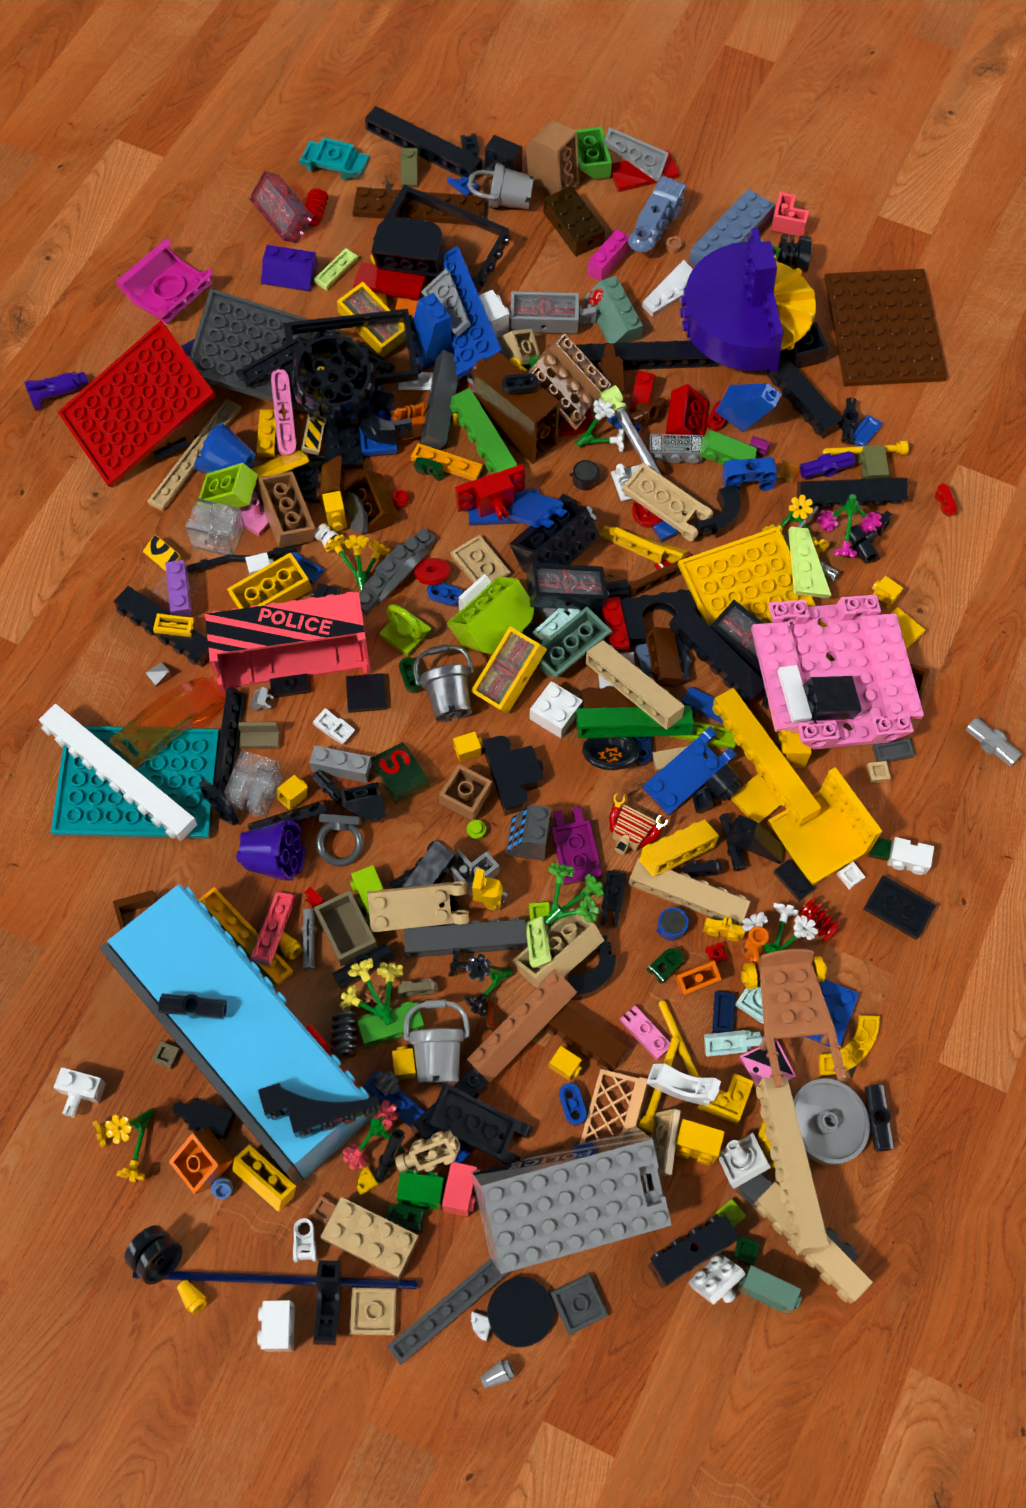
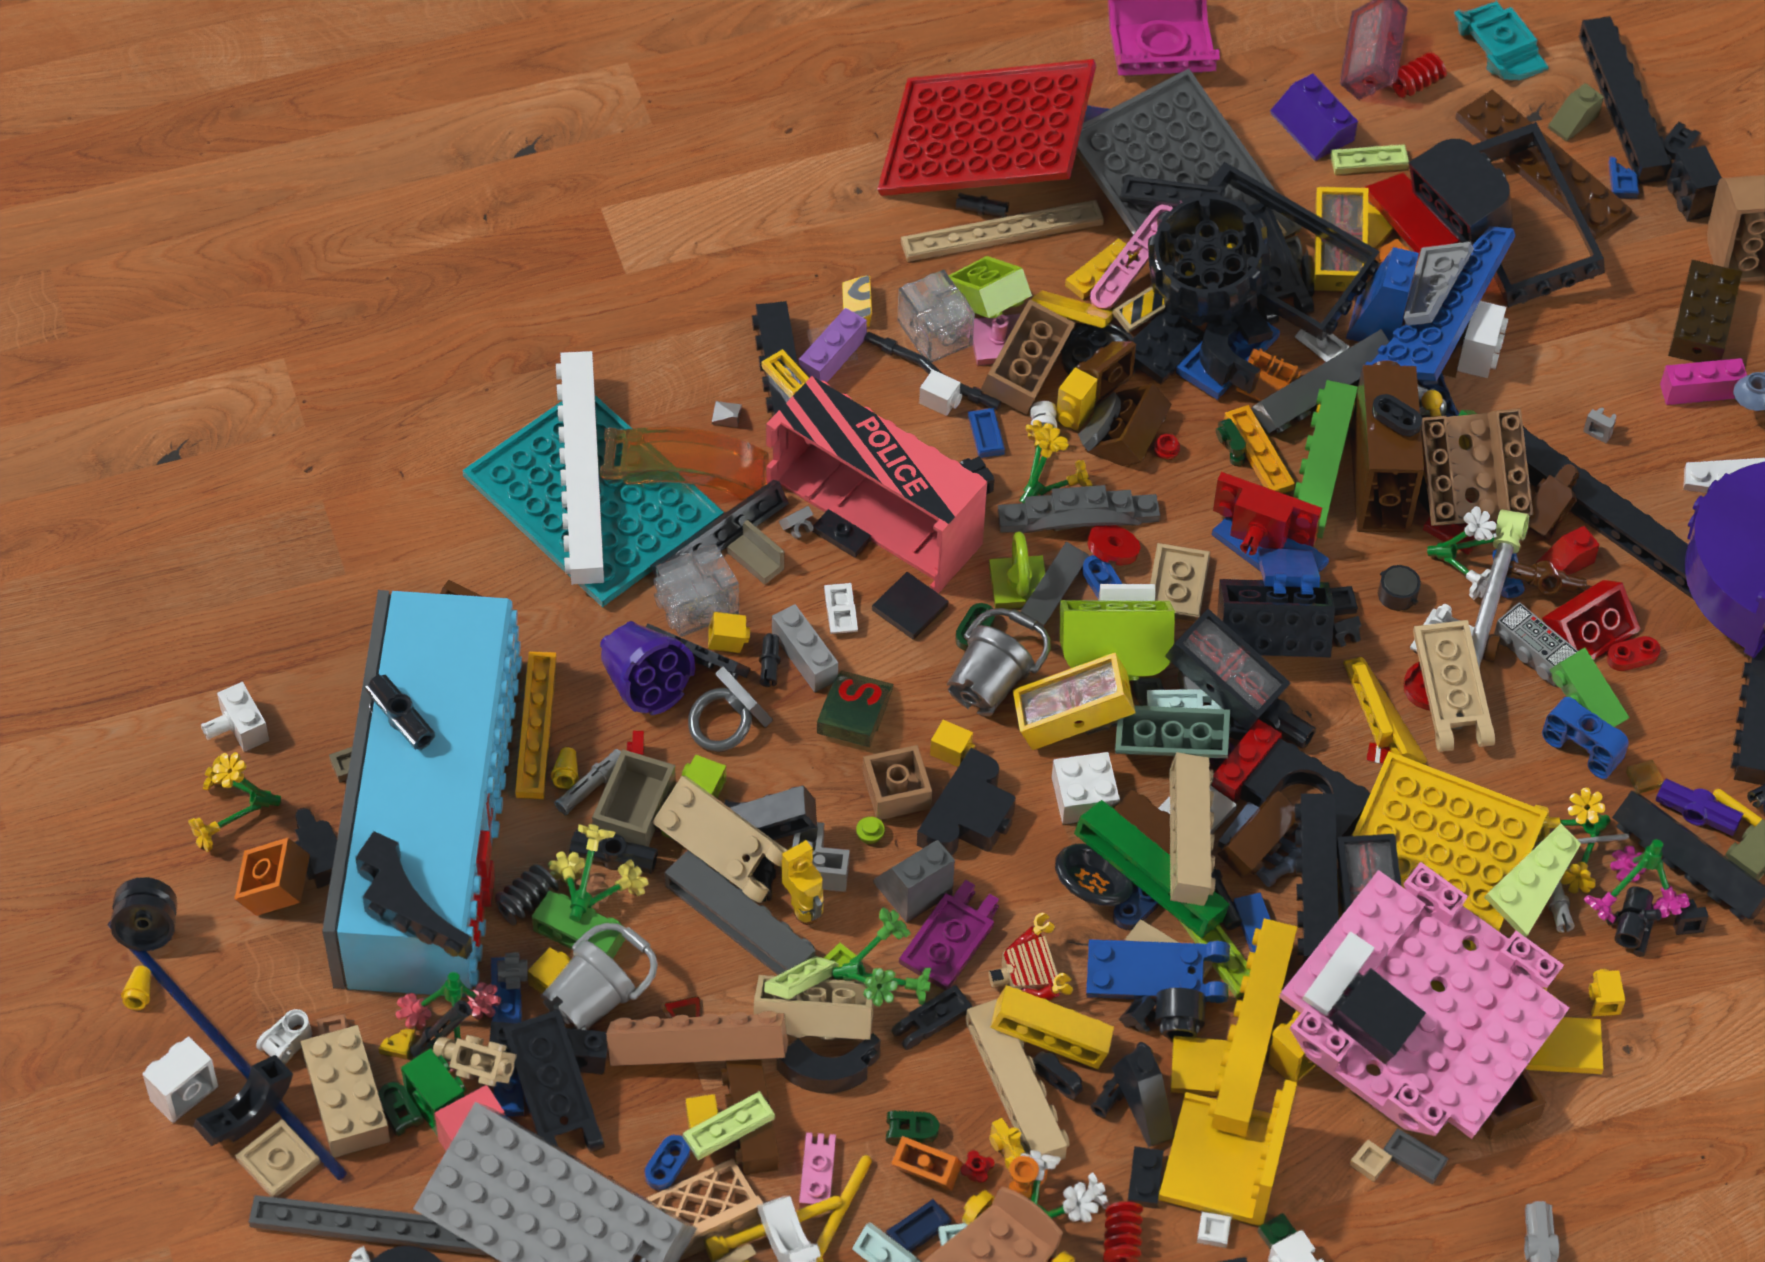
camera: 45 degrees right, 10 degrees down
dark purple piece [24,372,88,411] -> none
blue cone [194,422,256,474] -> none
black tile [199,780,239,826] -> none
medium blue plate [211,1177,233,1199] -> none
yellow brick [227,552,313,609] -> none
yellow brick [232,1145,296,1212] -> none
coral tile [250,892,296,965] -> none
black slope [340,782,386,821] -> none
dark tan plate [397,979,438,997] -> none
black plant [448,950,512,1017] -> none
light grey piece [467,163,534,209] -> none
tan slope [498,329,540,365] -> none
brick [510,291,579,334] -> none
sand green slope [584,276,643,343] -> none
reddish brown tile [629,554,694,598] -> none
blue tile [653,521,678,542] -> none
piece [656,907,689,941] -> none
black arch [695,484,741,538] -> none
blue slope [715,383,782,432] -> none
magenta piece [749,436,771,456] -> none
none -> yellowish green tile [683,1091,775,1160]
none -> dark grey tile [1021,542,1089,627]

